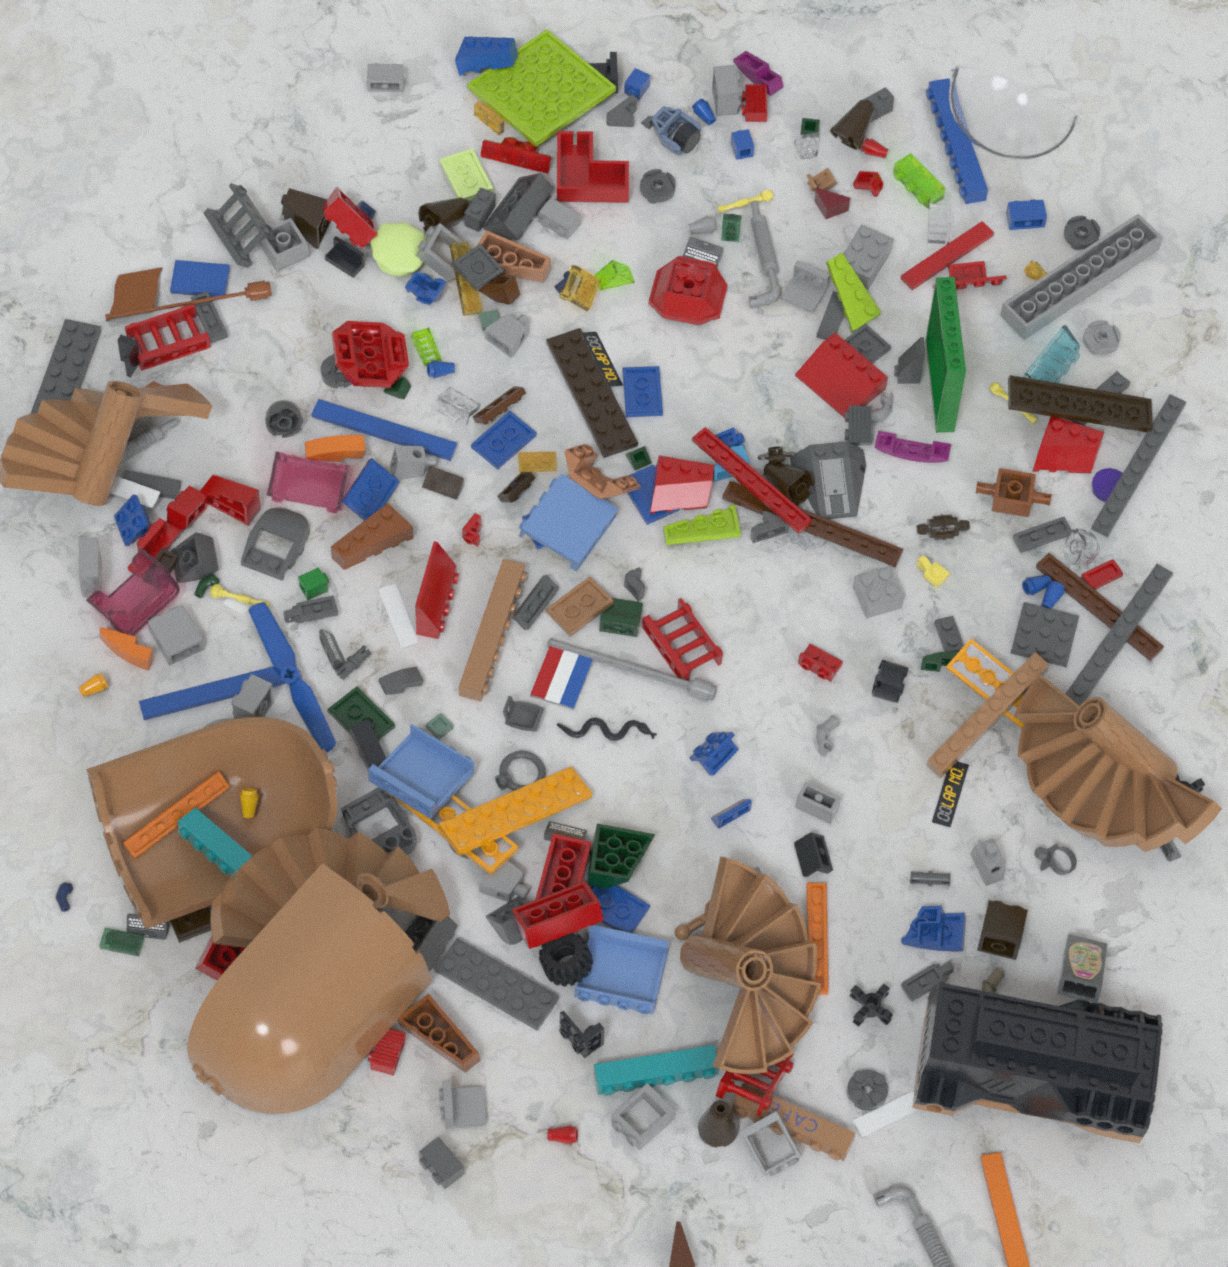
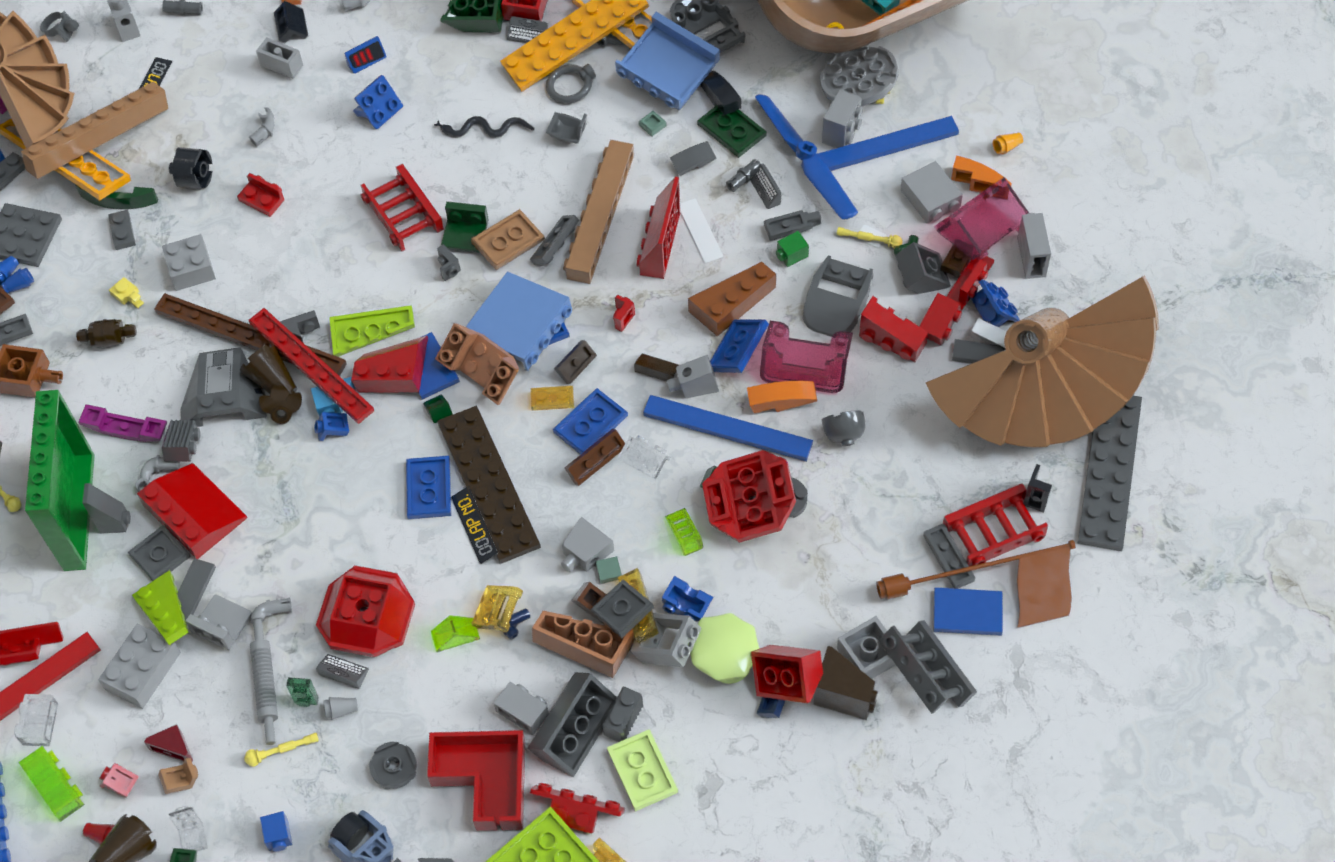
camera: 175 degrees left, 0 degrees up
black panel [325,236,365,278] -> none
dark brown cone [418,197,469,232] -> none
blue cone [427,360,455,379] -> none
flag [530,638,717,710] -> none

